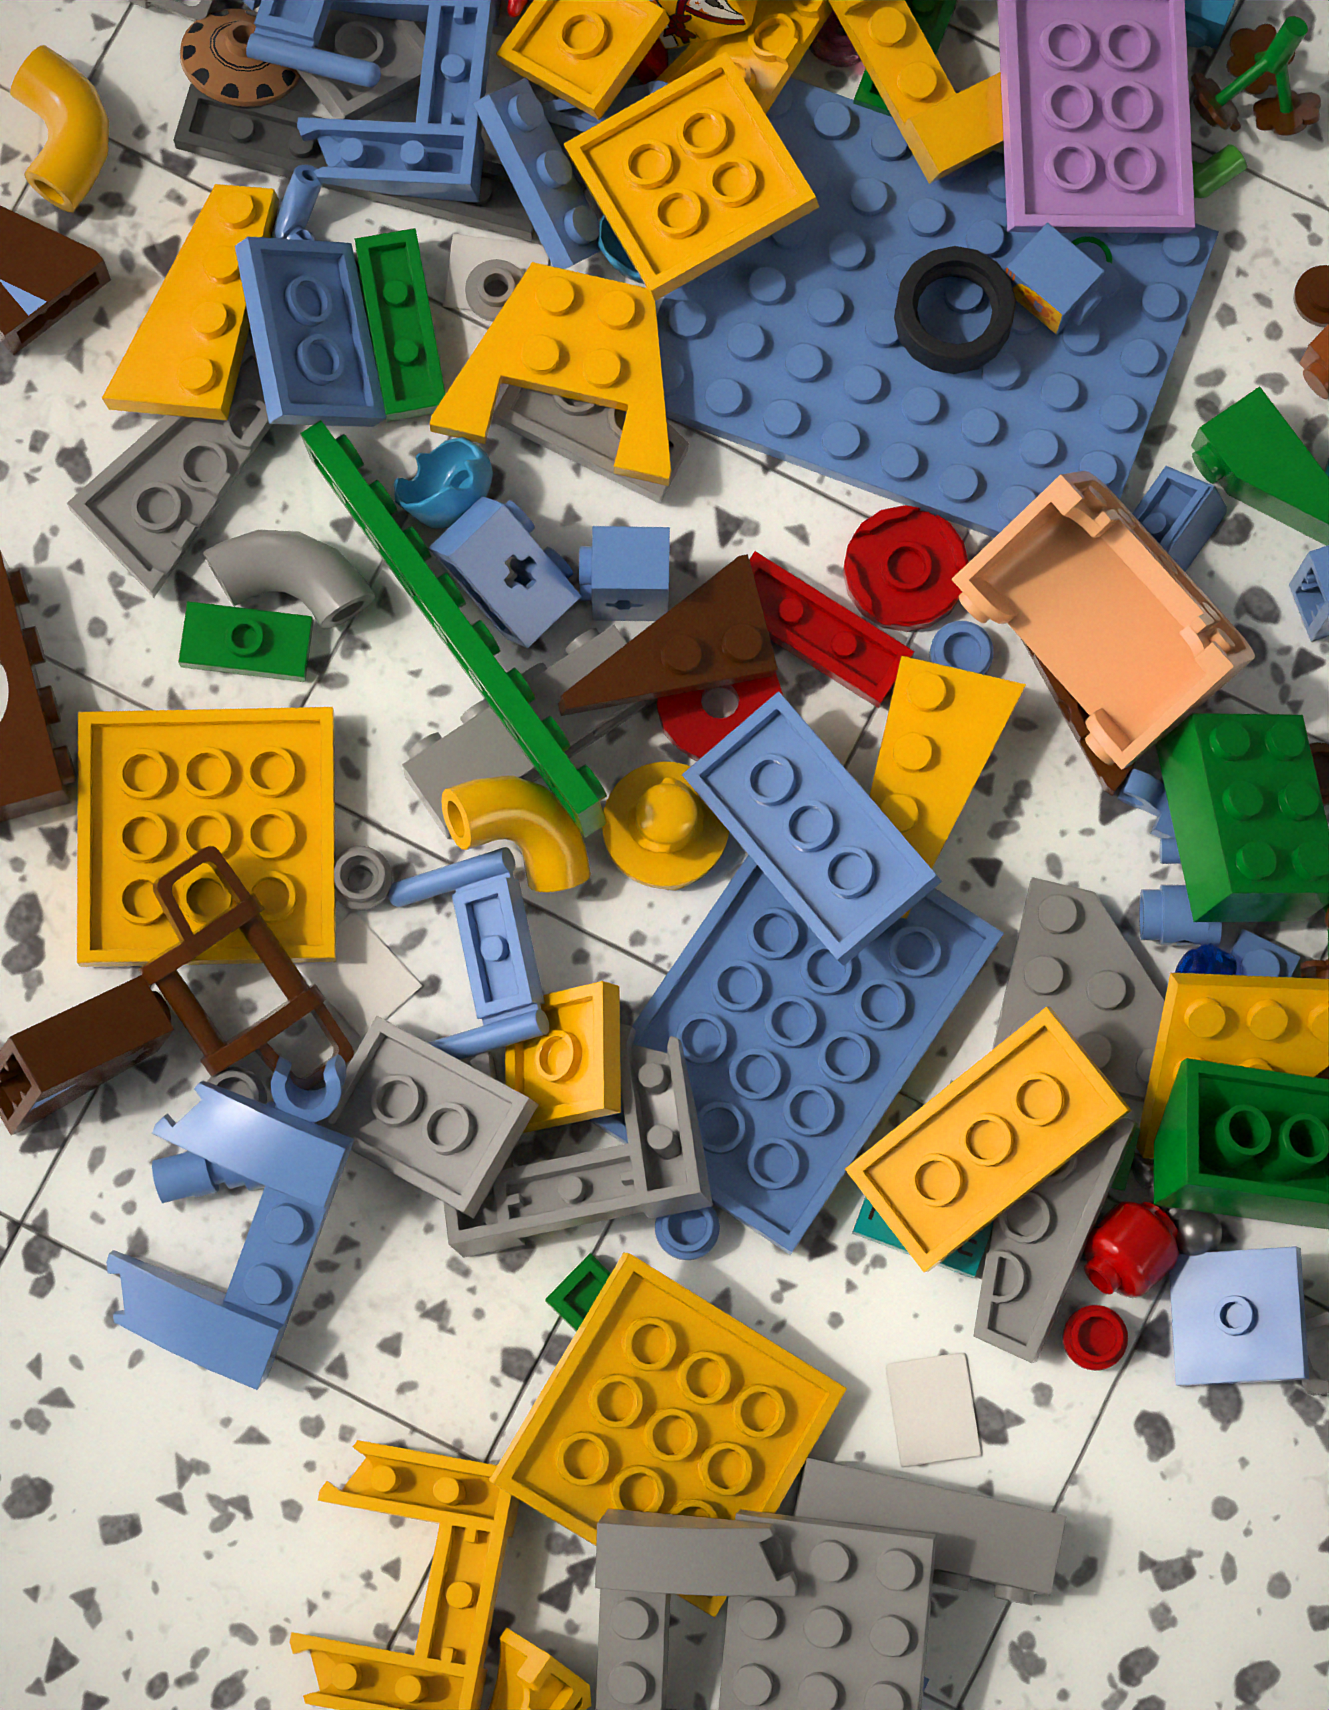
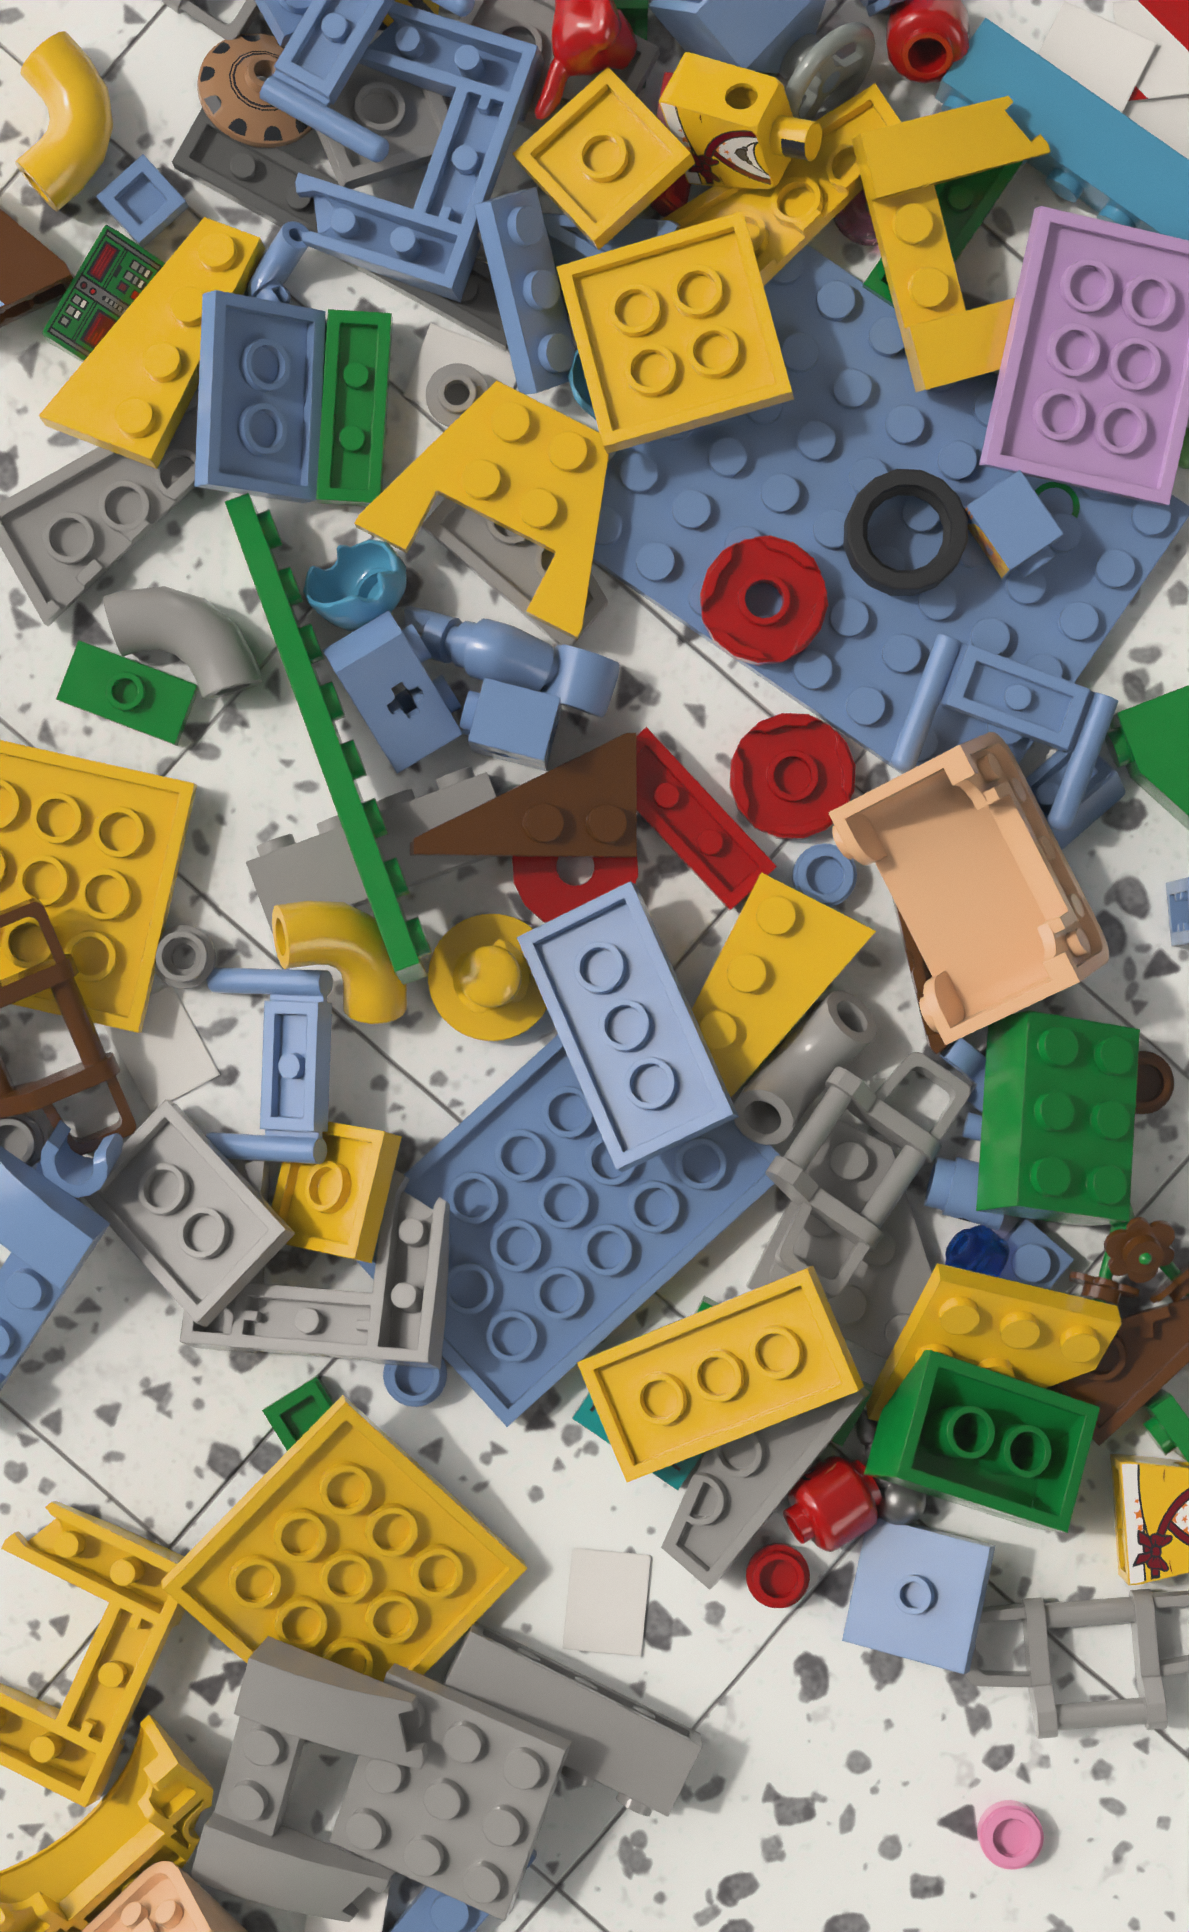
camera: 20 degrees right, 10 degrees up
none -> slope [42,225,165,362]
none -> medium blue plate [96,154,189,248]
none -> medium blue piece [404,606,620,718]
none -> red tile [700,535,828,665]
none -> light grey cylinder [734,991,877,1145]
none -> light grey bar [765,1052,971,1298]
none -> medium blue plate [891,634,1119,831]

